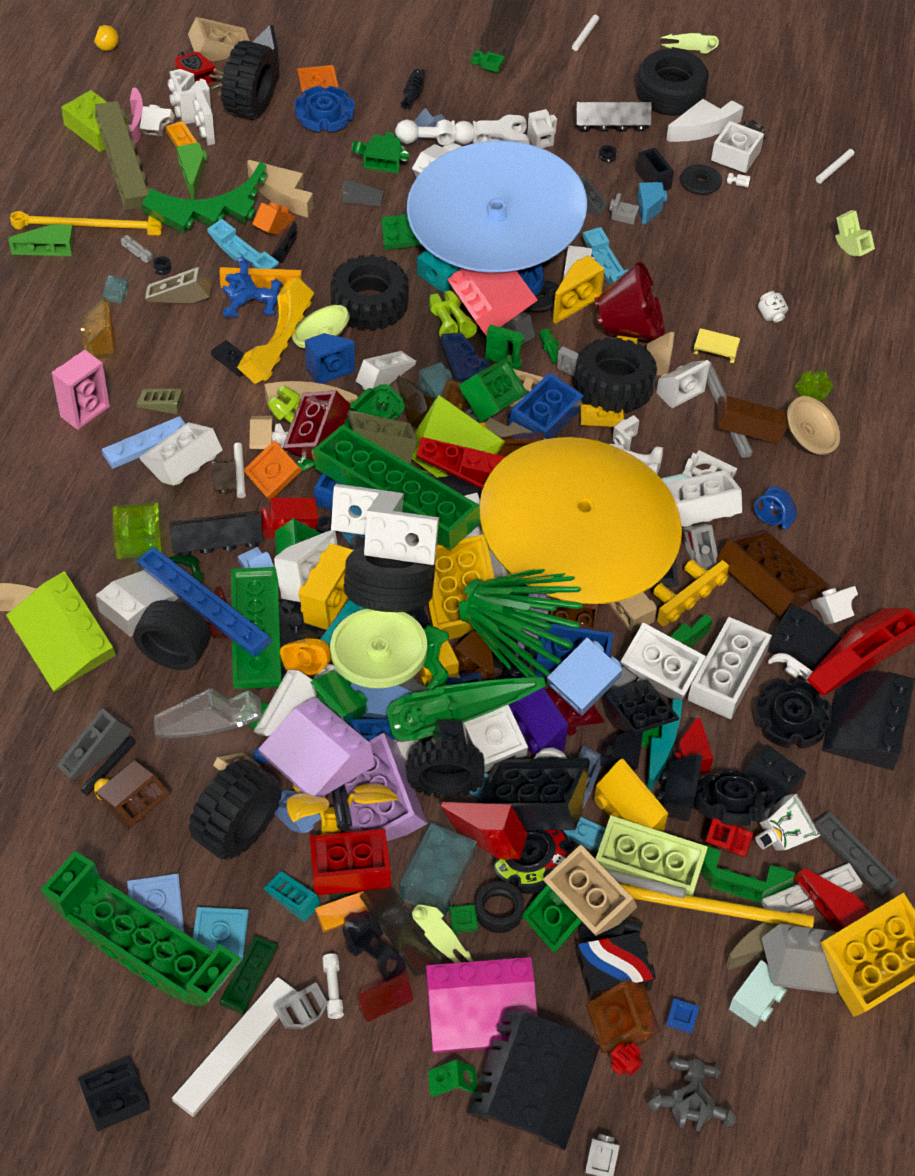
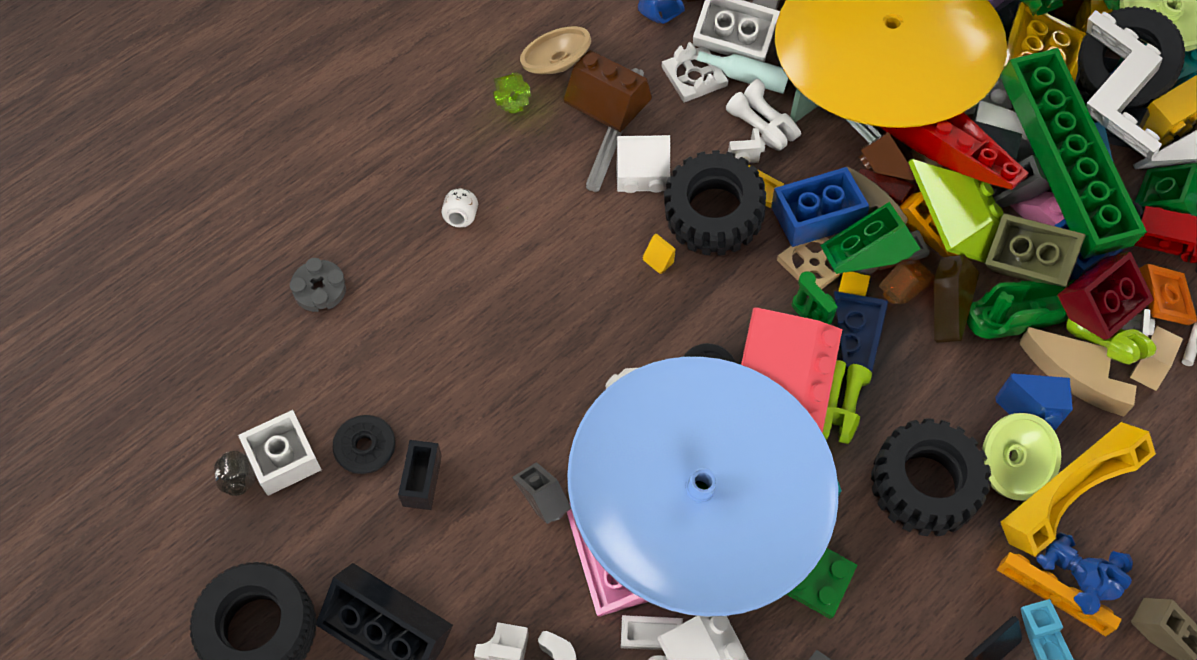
camera: 145 degrees left, 10 degrees up
black plate [211,340,244,377] -> none
white slope [356,351,416,390] -> none
clear light blue slope [418,362,452,400] -> none
green axle [539,328,559,363] -> none
yellow slope [553,255,605,324] -> none
light grey bracket [557,346,579,377] -> none
medium azure slope [583,227,628,286] -> none
dark red cone [595,261,665,341] -> none
black bush [599,145,617,163] -> none
light grey bracket [609,193,639,225] -> none
dark azure slope [637,182,667,224] -> none
tan slope [646,332,674,376] -> none
white slope [666,99,744,142] -> none
light yellow hinge [694,328,740,363] -> none
white piece [727,173,750,188] -> none
white bar [816,149,854,183] -> none
yellowish green brick [835,210,875,256] -> none
none -> dark grey plate [290,258,346,312]

